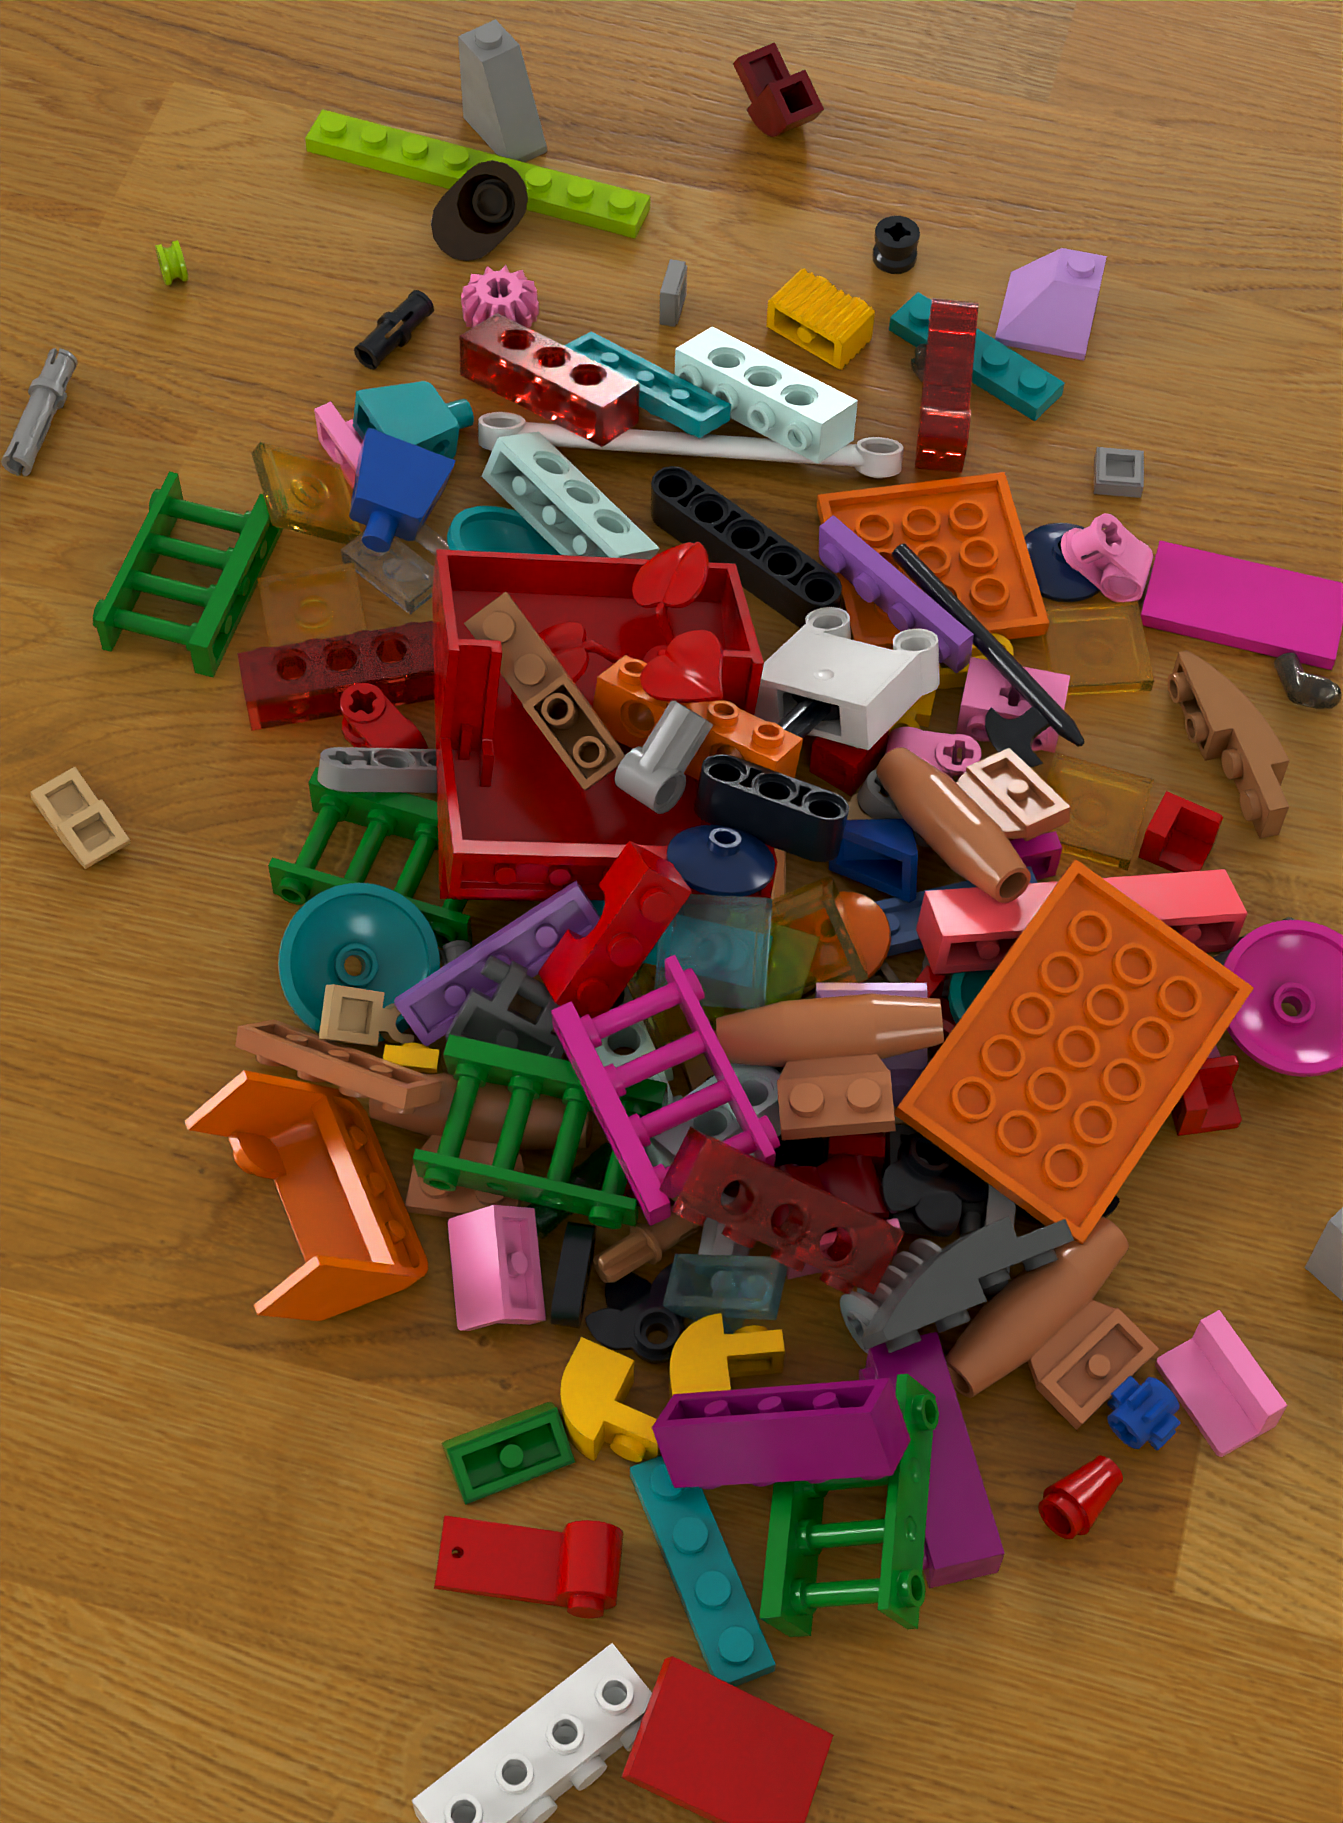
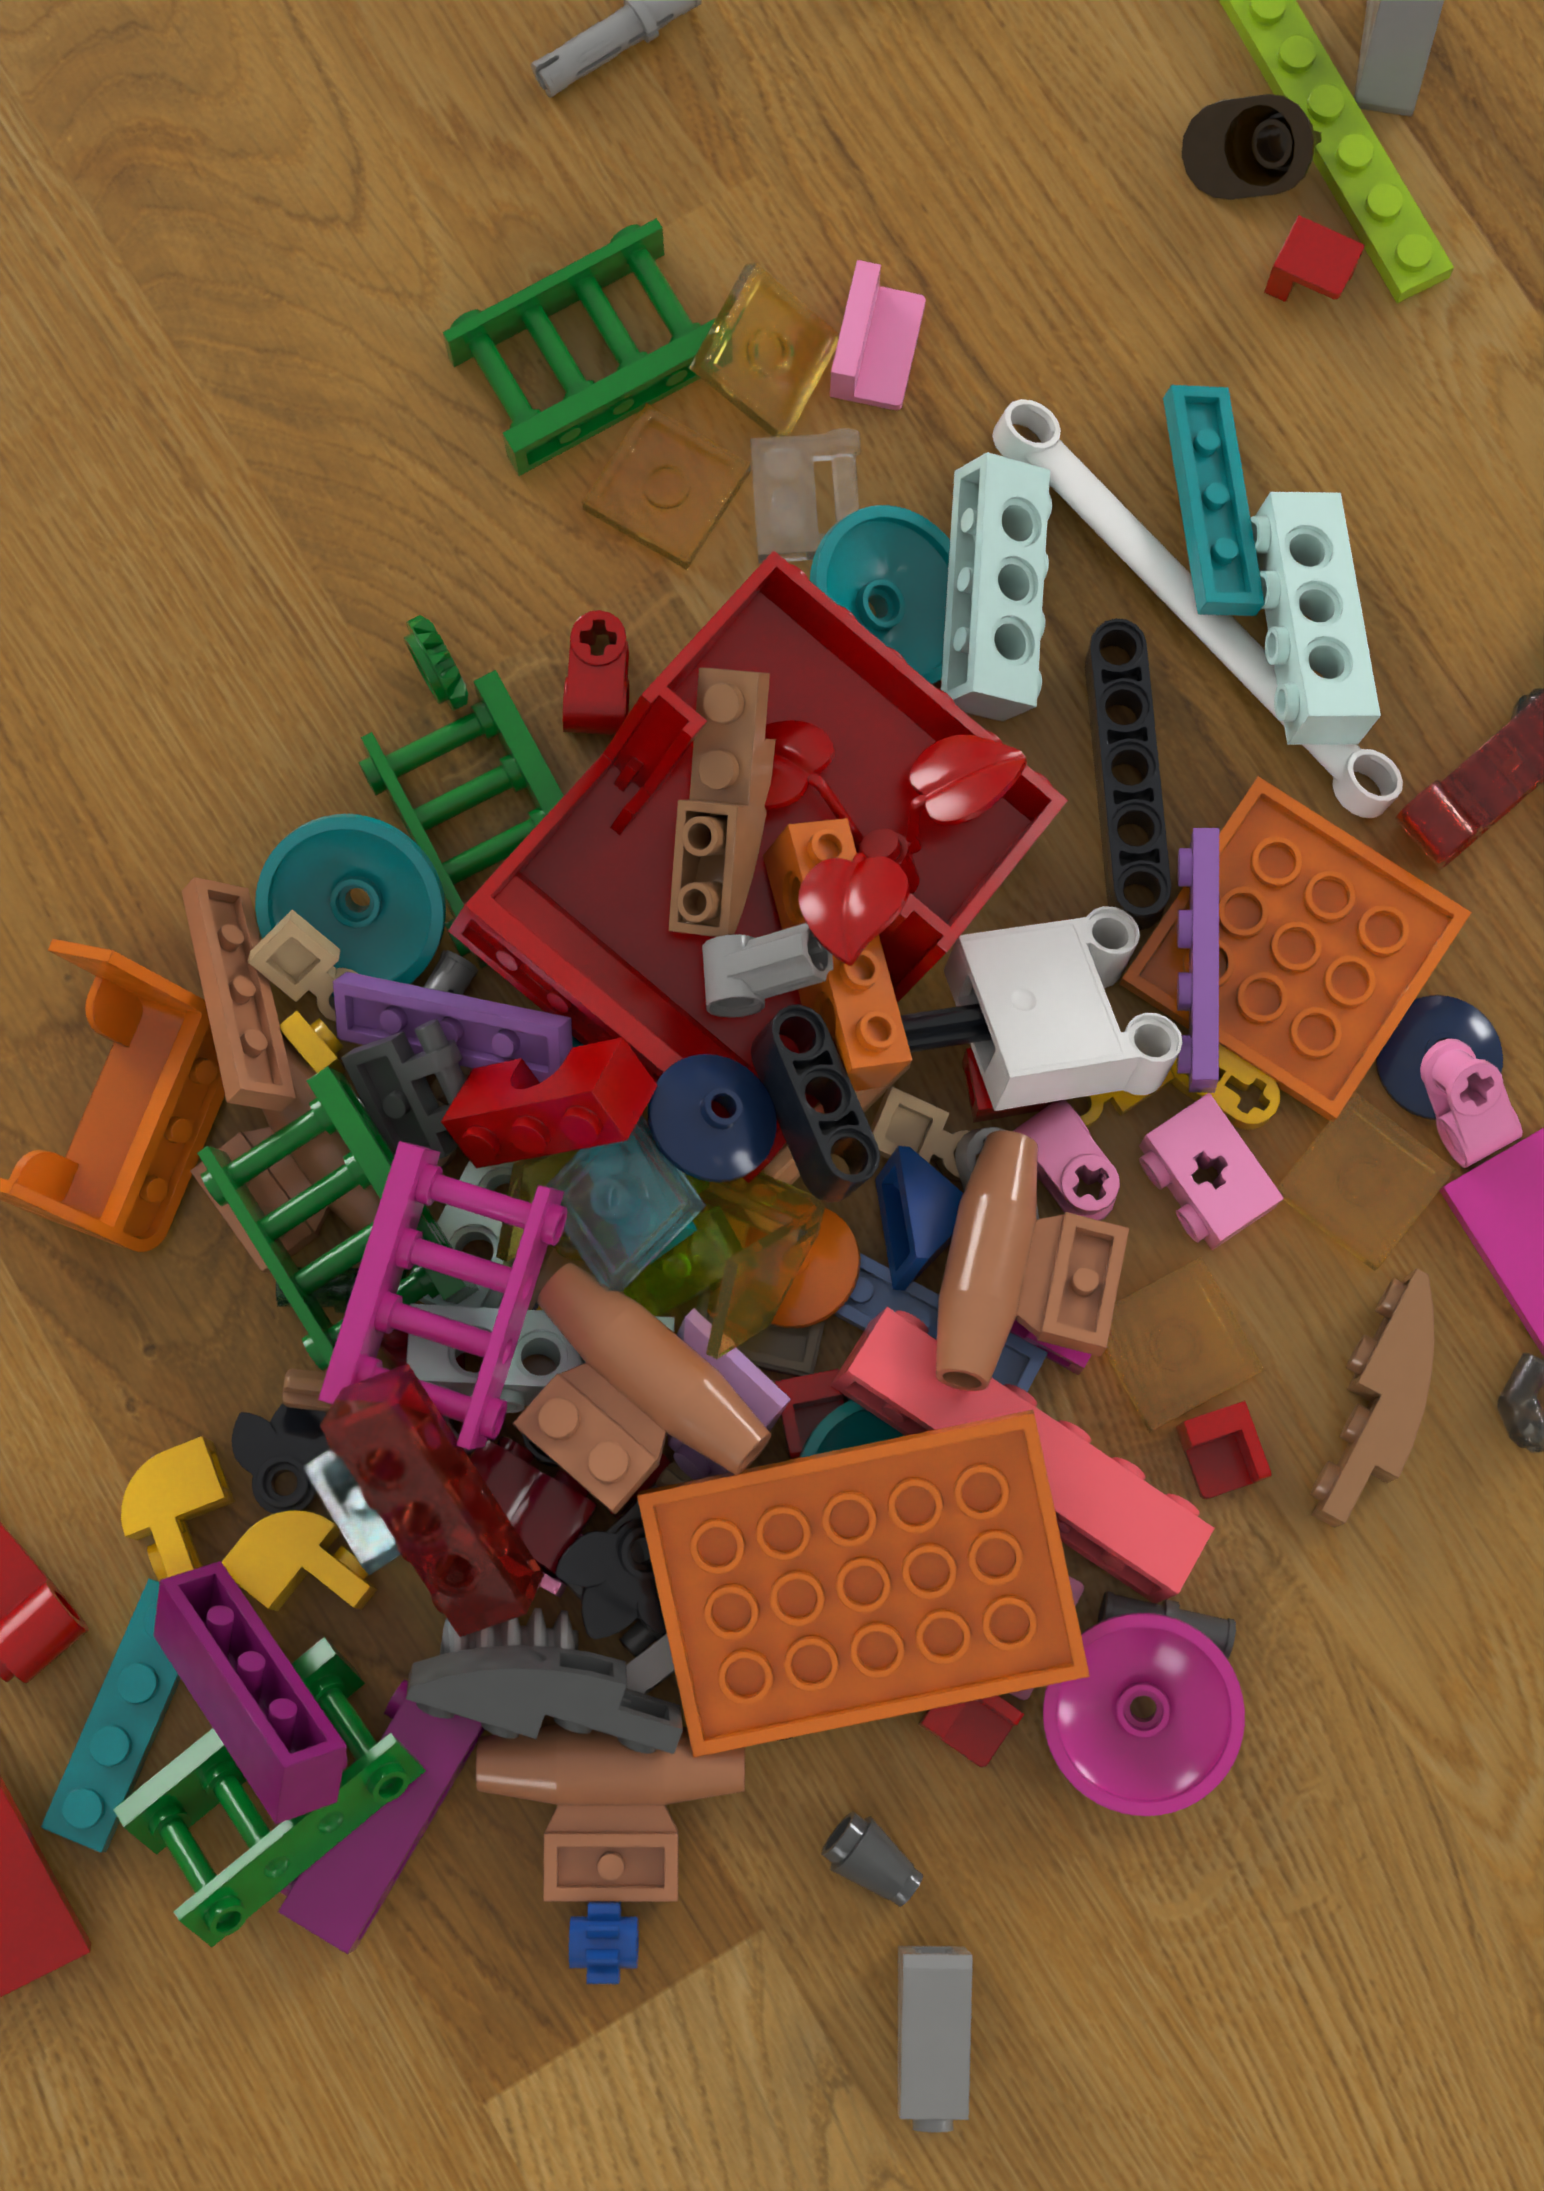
camera: 45 degrees right, 20 degrees up
tan slope [30,767,130,869] -> none
clear red brick [237,621,435,731] -> none
light grey beam [317,747,437,793] -> none
blue torso [349,427,456,552] -> none
teal torso [353,381,474,459] -> none
black pin [354,290,434,370] -> none
green slope [442,1402,575,1505] -> none
bright pink panel [448,1205,546,1331] -> none
clear red brick [459,313,640,447] -> none
bright pink gear [461,264,539,344] -> none
black beam [551,1221,597,1328] -> none
light grey tile [660,259,687,327] -> none
yellow brick [766,268,875,370] -> none
black piece [891,544,1085,767] -> none
red cone [1038,1455,1123,1539] -> none
bright pink panel [1155,1310,1288,1457] -> none
none -> green gear [404,615,468,711]
none -> dark grey cone [821,1811,923,1907]
none -> red panel [1264,215,1365,302]

